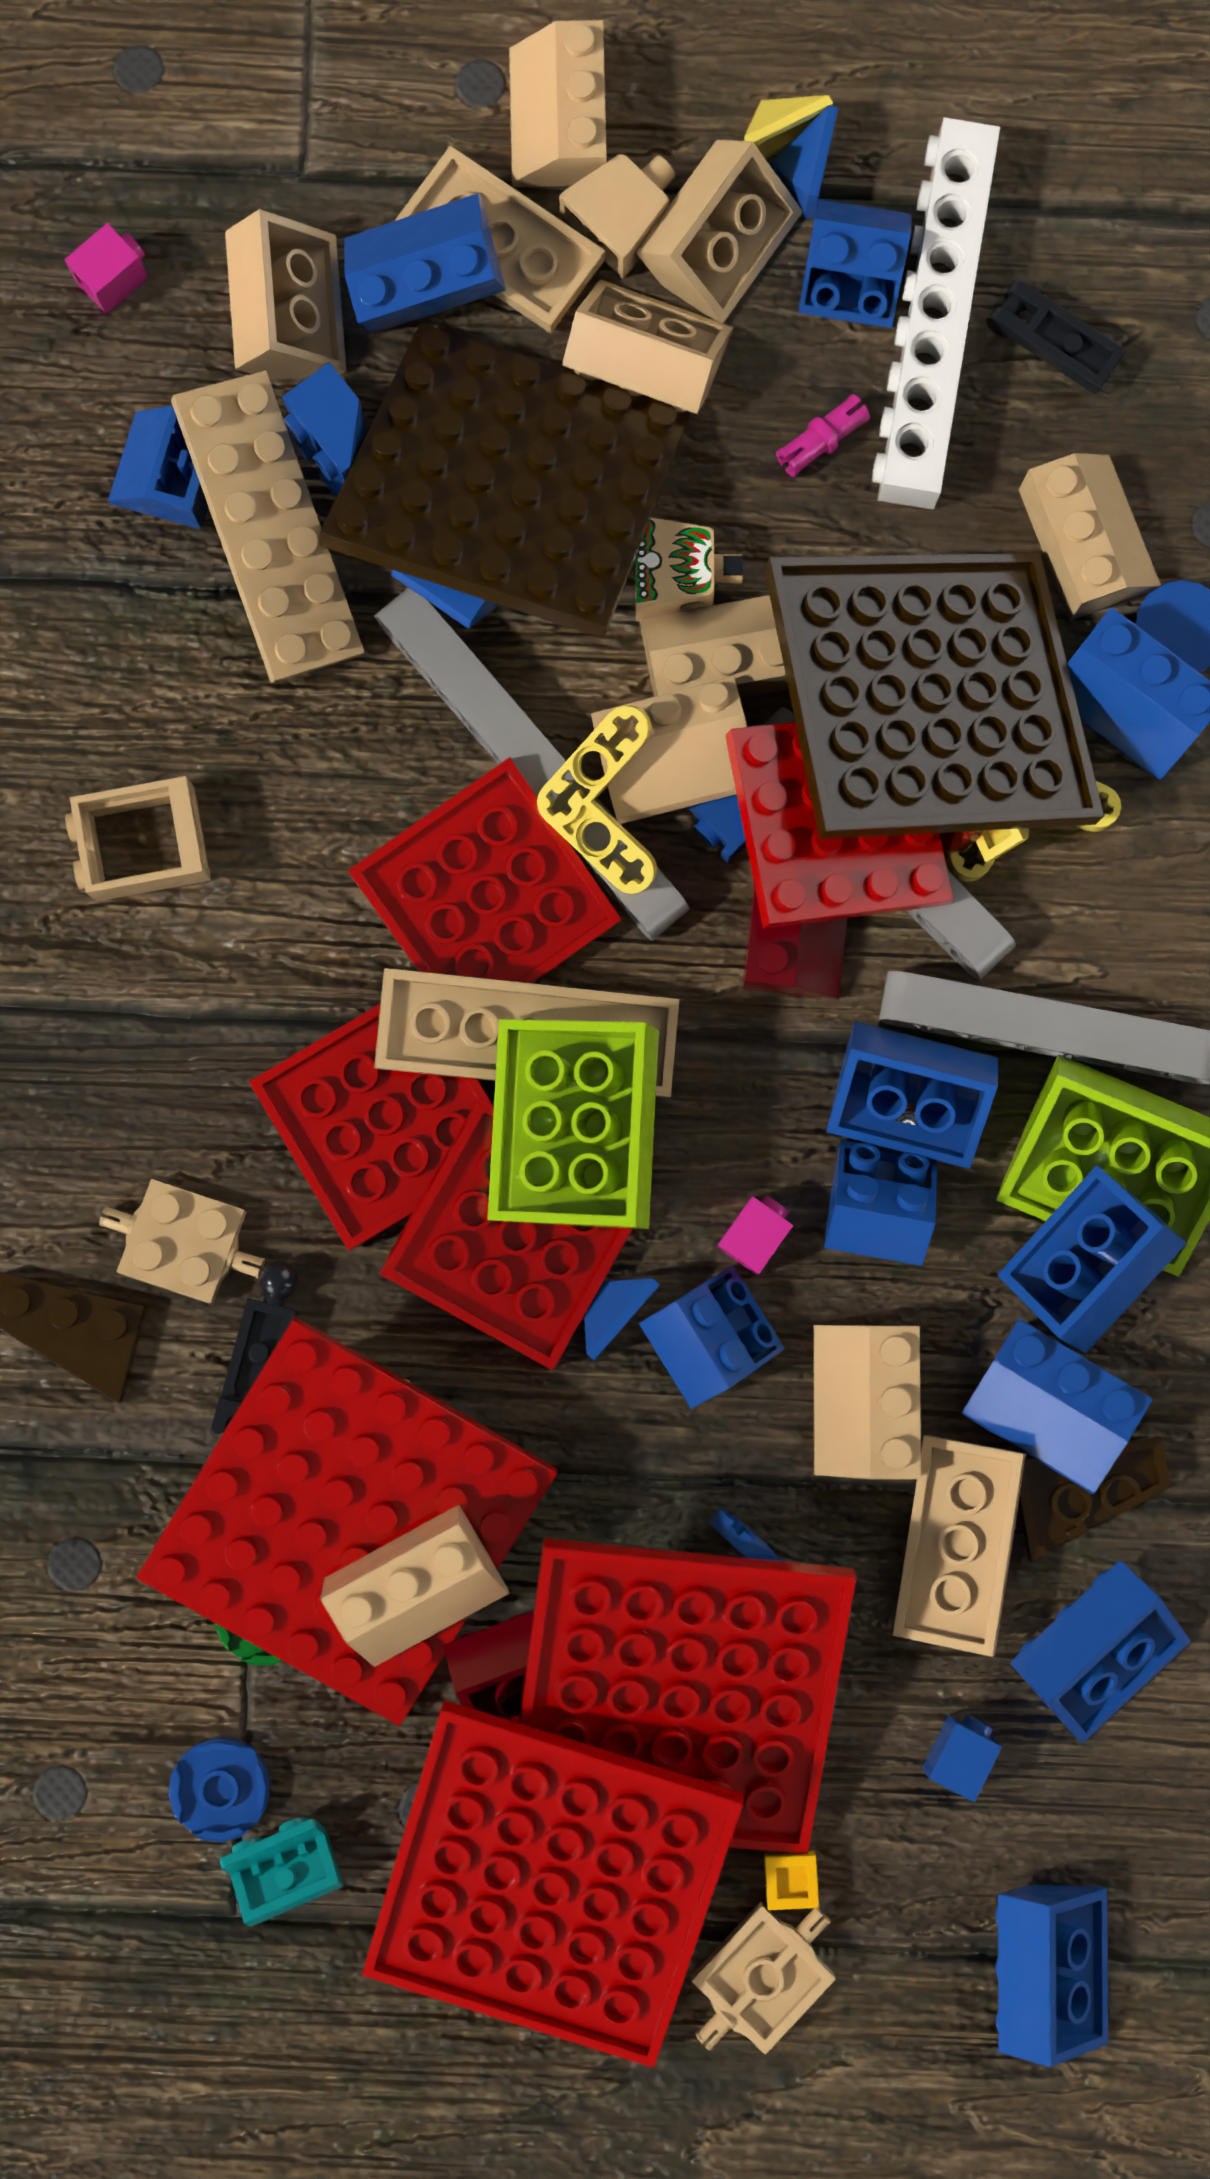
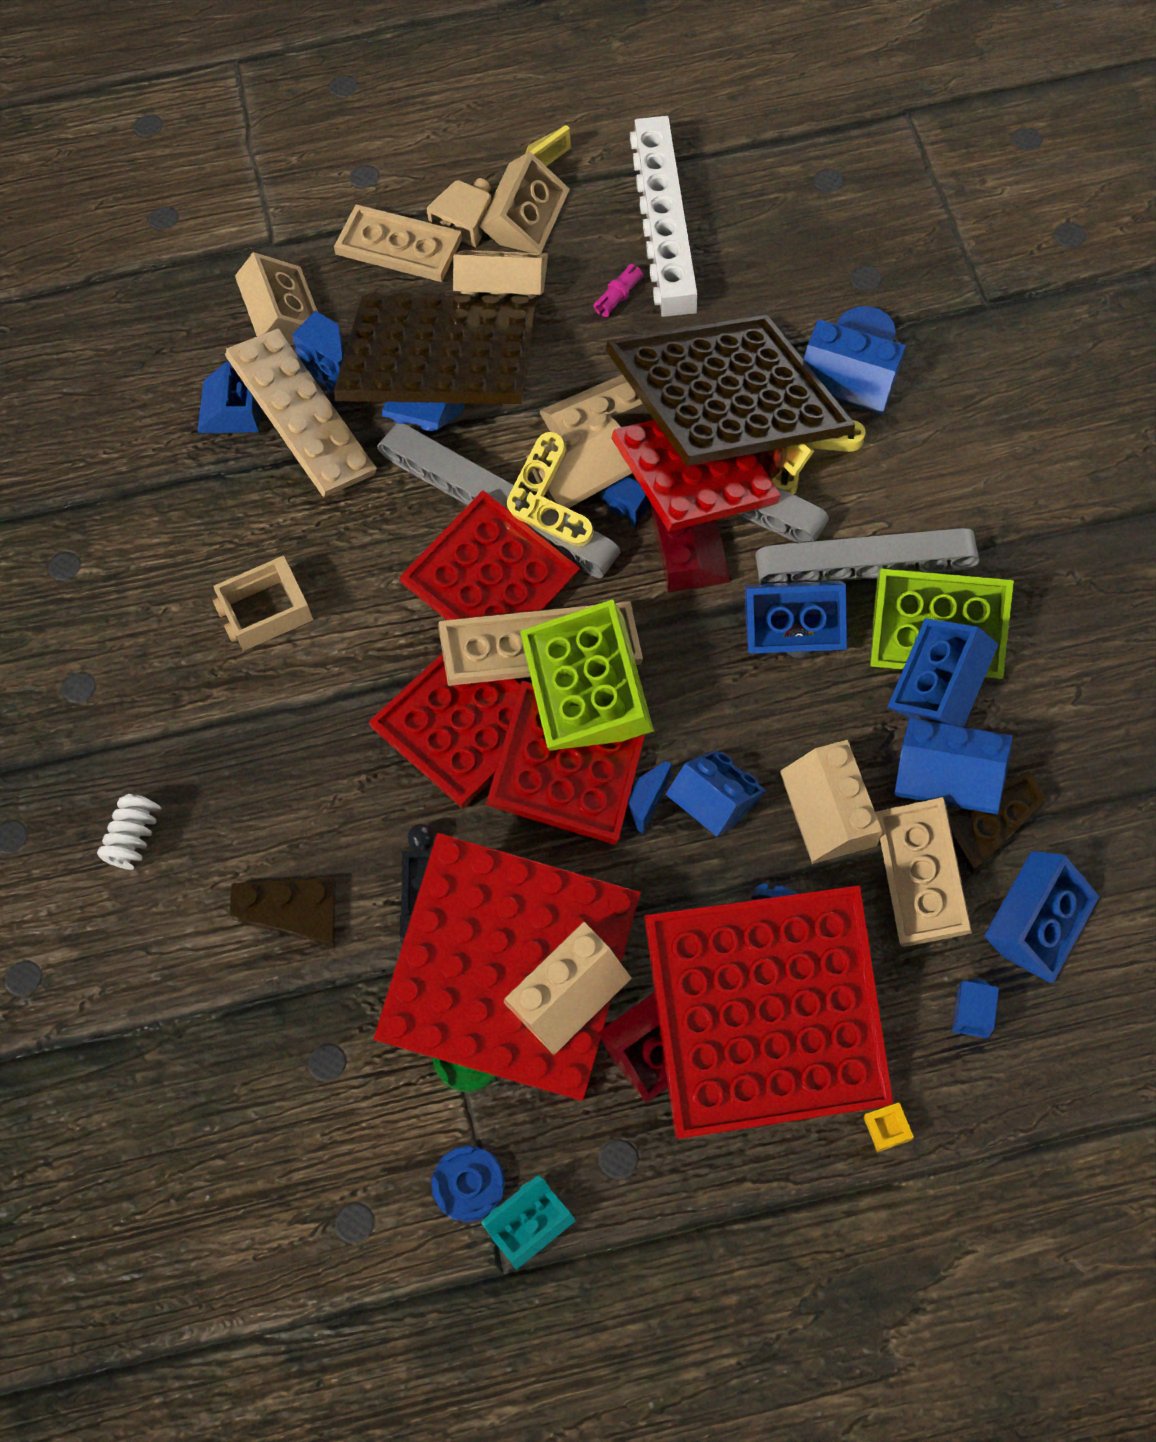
camera: 10 degrees left, 20 degrees down
dark pink brick [64,222,148,314] -> none
tan plate [99,1179,265,1305] -> none
blue slope [344,193,506,334] -> none
red plate [362,1700,744,2068] -> none
tan slope [509,20,606,187] -> none
torso [636,518,743,621] -> none
tan plate [691,1901,836,2055] -> none
dark pink brick [716,1195,793,1275] -> none
blue slope [769,105,838,219] -> none
blue slope [798,199,912,328] -> none
blue slope [824,1140,937,1266] -> none
black plate [986,280,1126,395] -> none
blue slope [996,1885,1108,2067] -> none
tan slope [1019,453,1161,621] -> none

